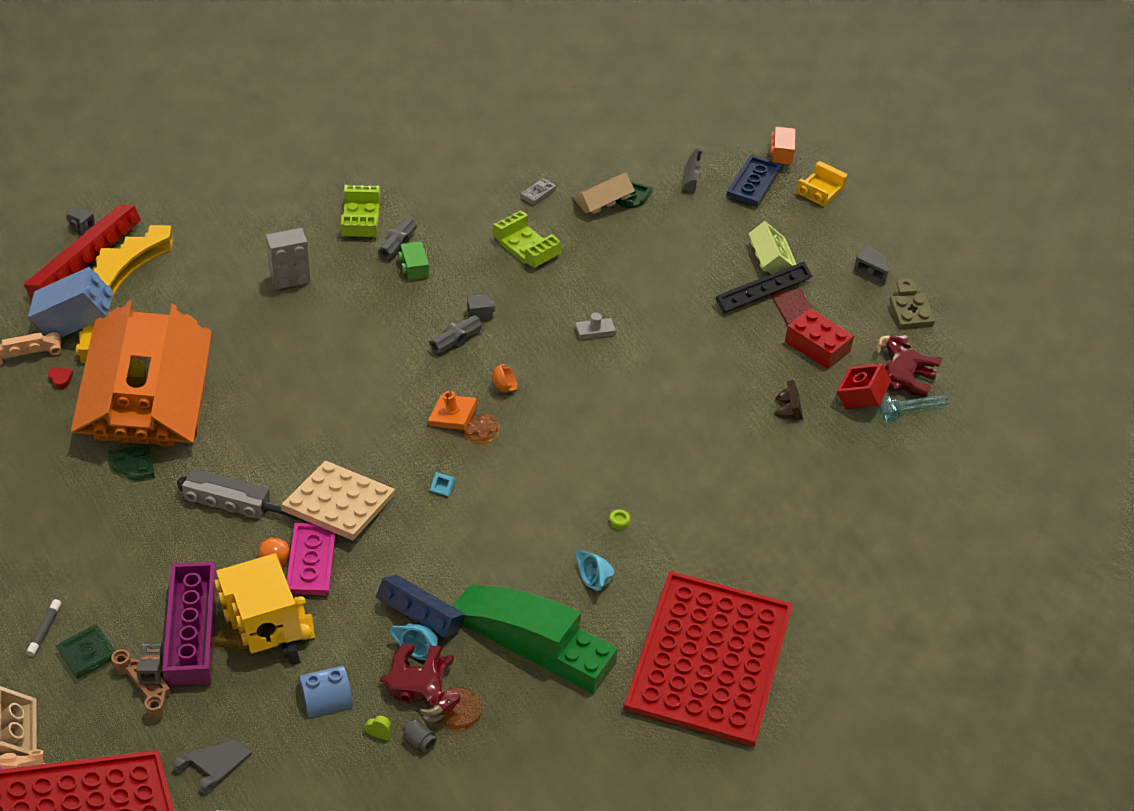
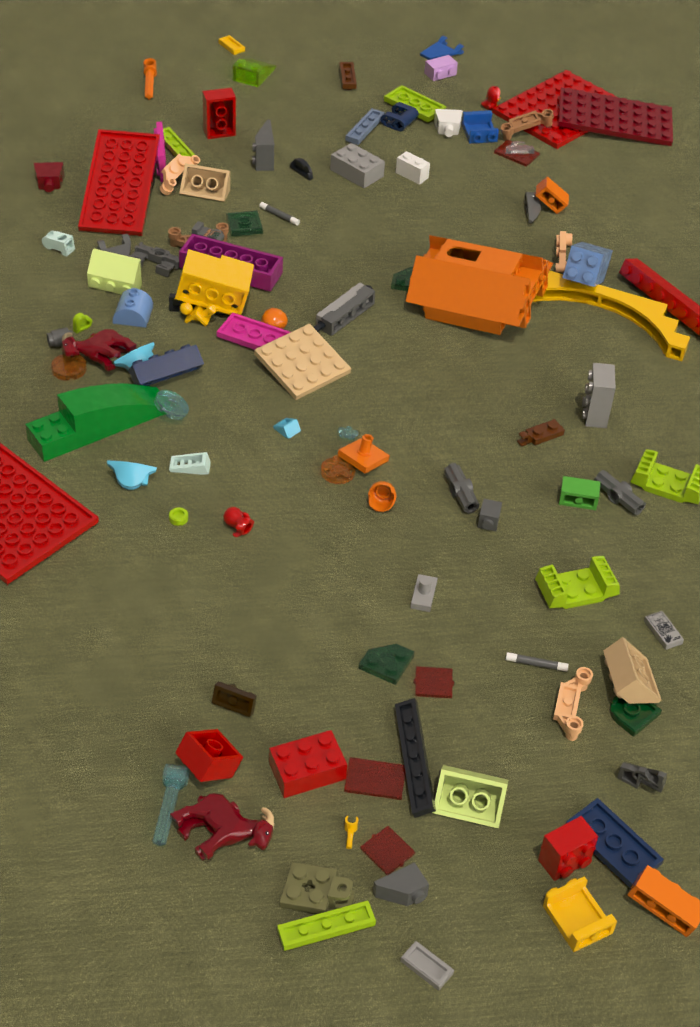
camera: 115 degrees right, 0 degrees up
none -> yellowish green slope [87,249,142,295]
none -> dark grey piece [129,242,180,277]
none -> clear light blue tile [154,390,189,420]
none -> light aqua slope [169,452,211,475]
none -> red animal [223,507,255,537]
none -> lime plate [277,900,376,951]
none -> clear light blue plant [338,426,359,440]
none -> yellow hand [344,816,359,849]
none -> clear green plate [358,644,415,685]
none -> clear red piece [360,826,415,875]
none -> light grey tile [400,941,454,991]
none -> clear red piece [413,666,455,699]
none -> dark grey bar [506,652,569,672]
none -> reddish brown plate [517,419,565,446]
none -> red brick [538,816,598,881]
none -> light nougat plate [553,667,593,741]

